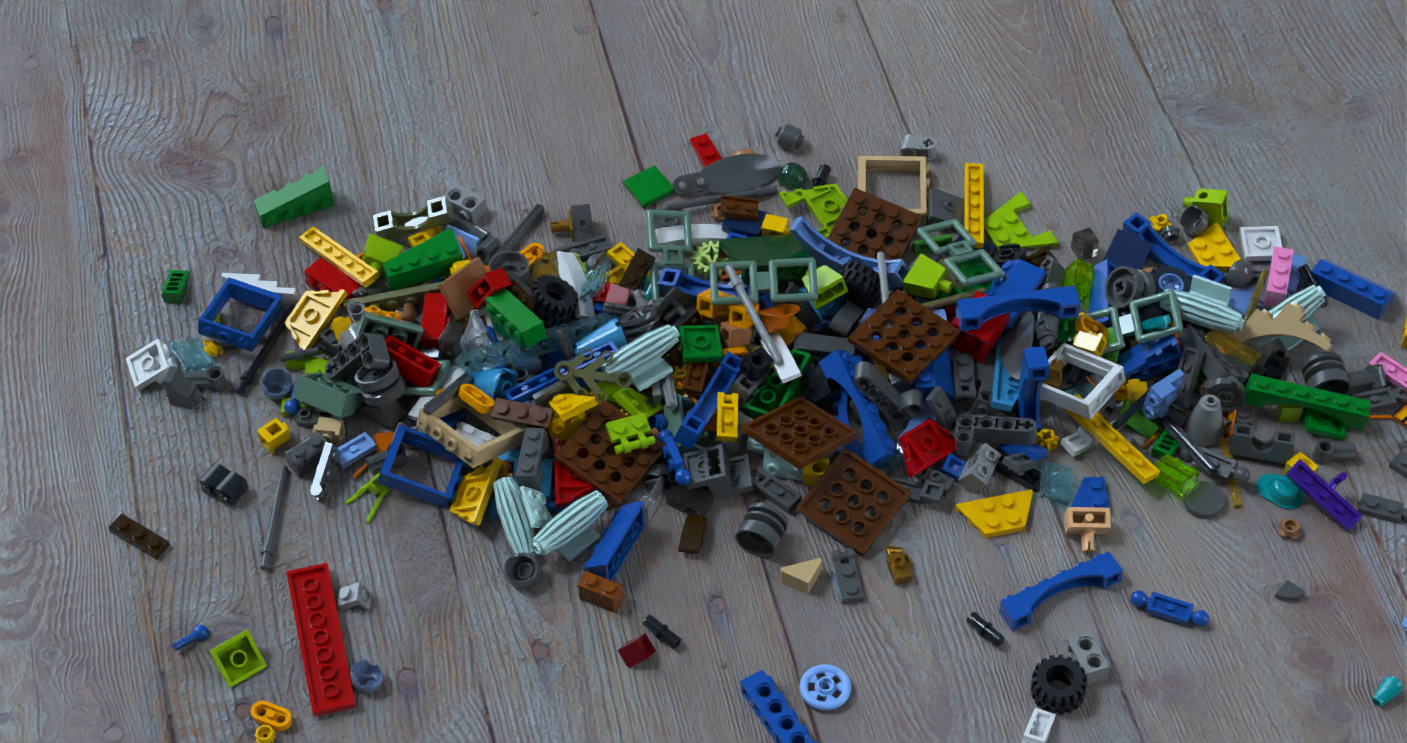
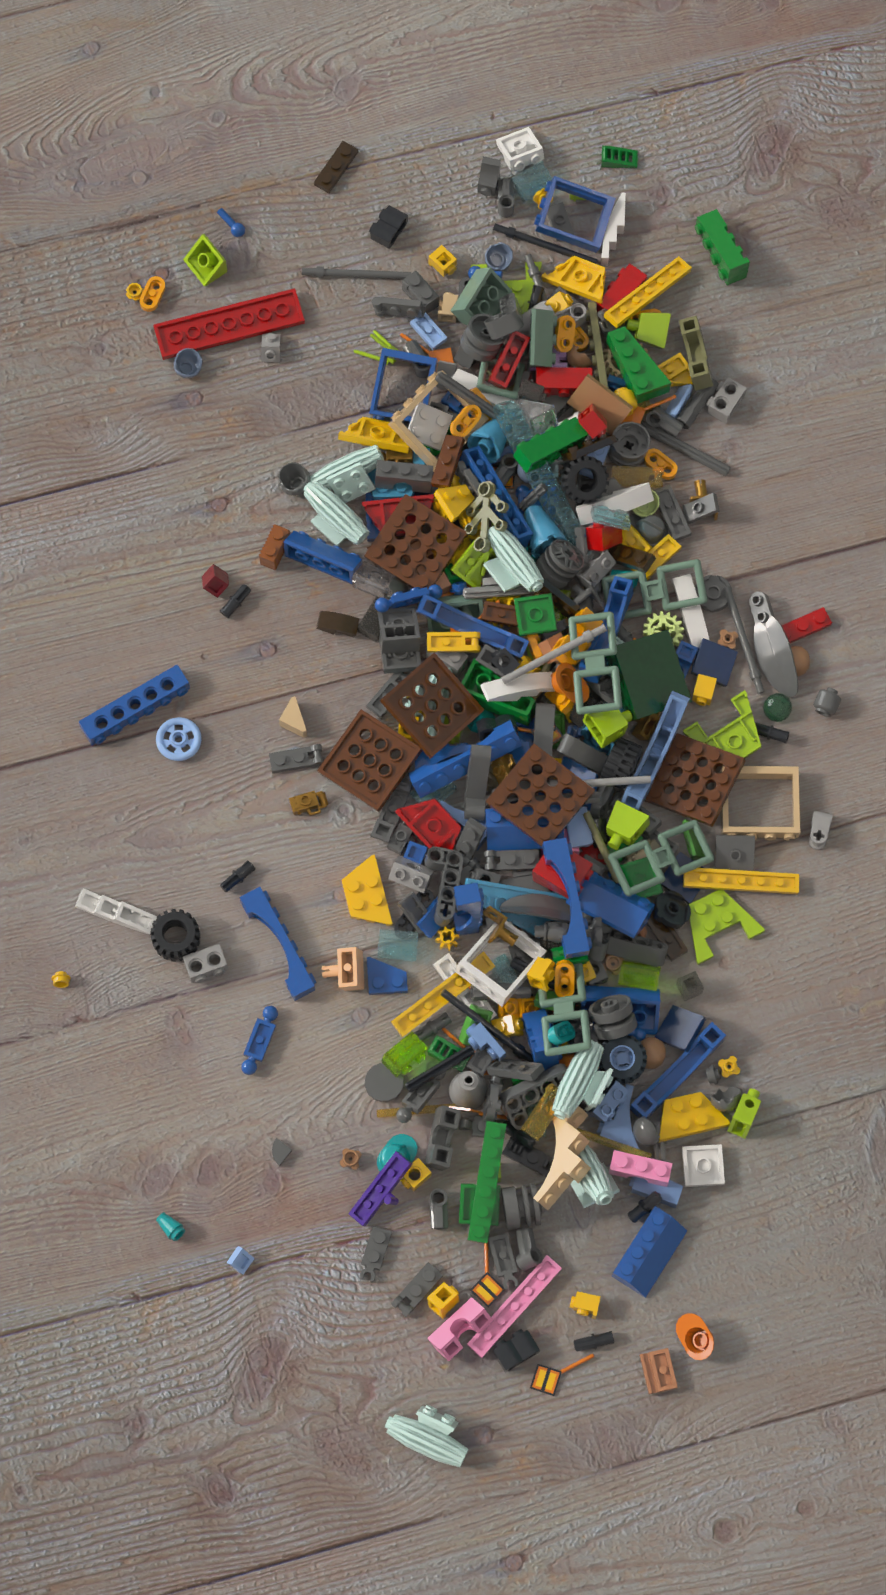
camera: 85 degrees right, 20 degrees up
lime plate [605,413,655,454] -> none
green tile [623,165,675,208] -> none
reddish brown plate [719,195,759,222] -> none
dark grey wheel [735,503,788,558] -> none

